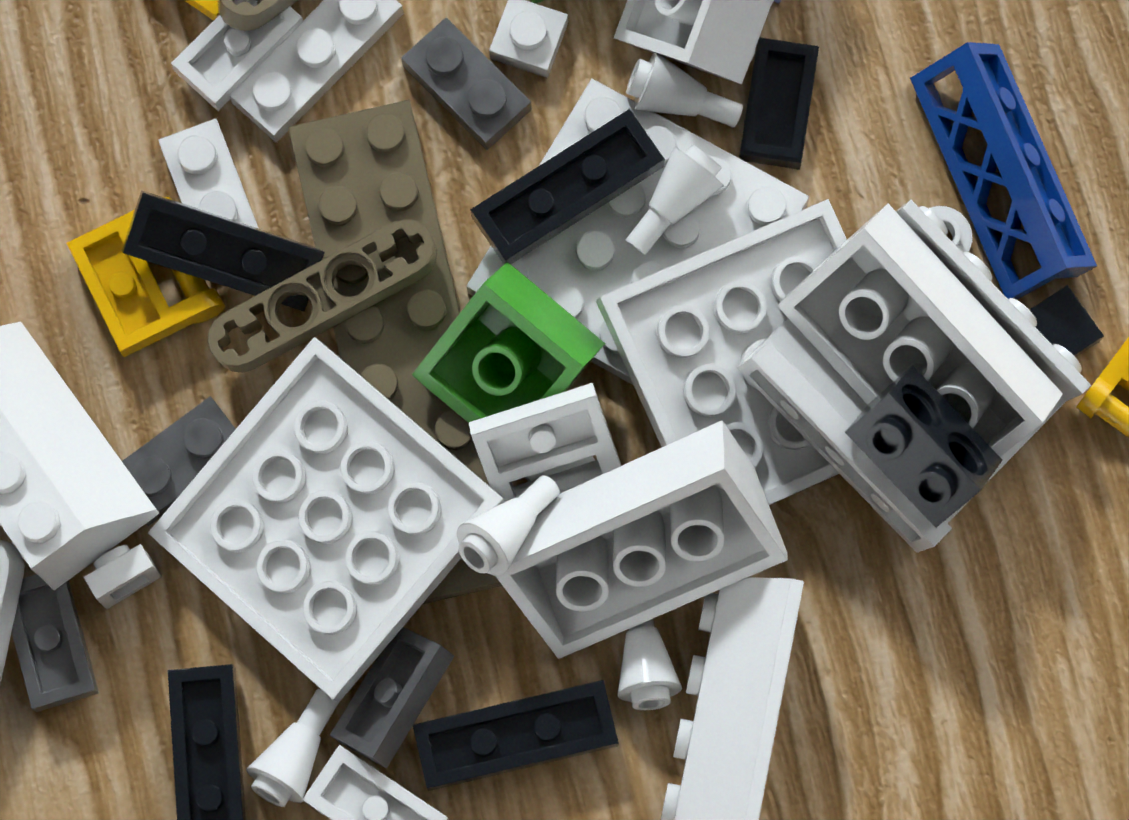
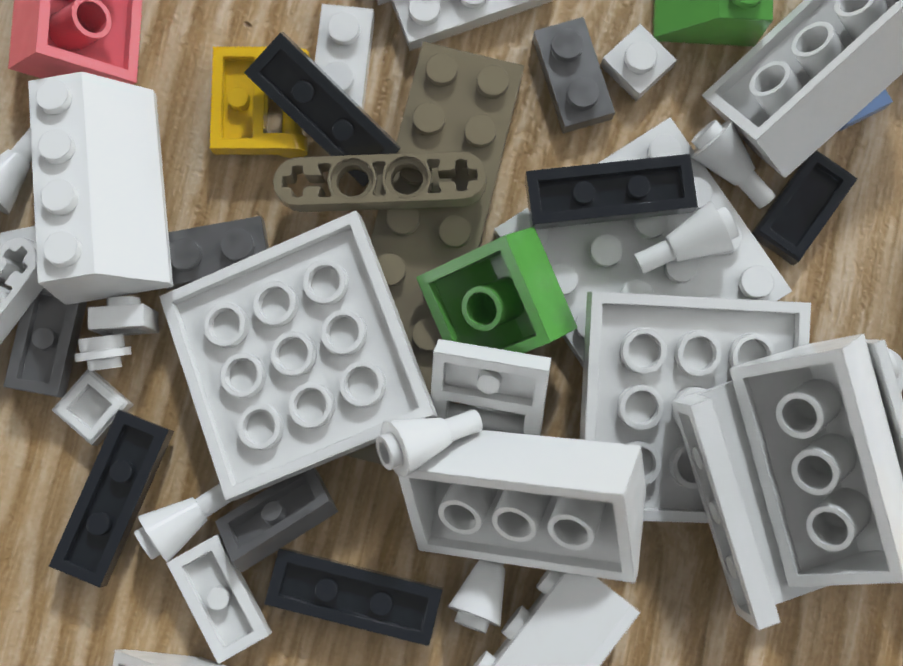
camera: 25 degrees right, 5 degrees up
black brick [845,365,1002,528] -> none
none -> white tile [52,369,134,446]
none -> white plate [74,334,132,371]

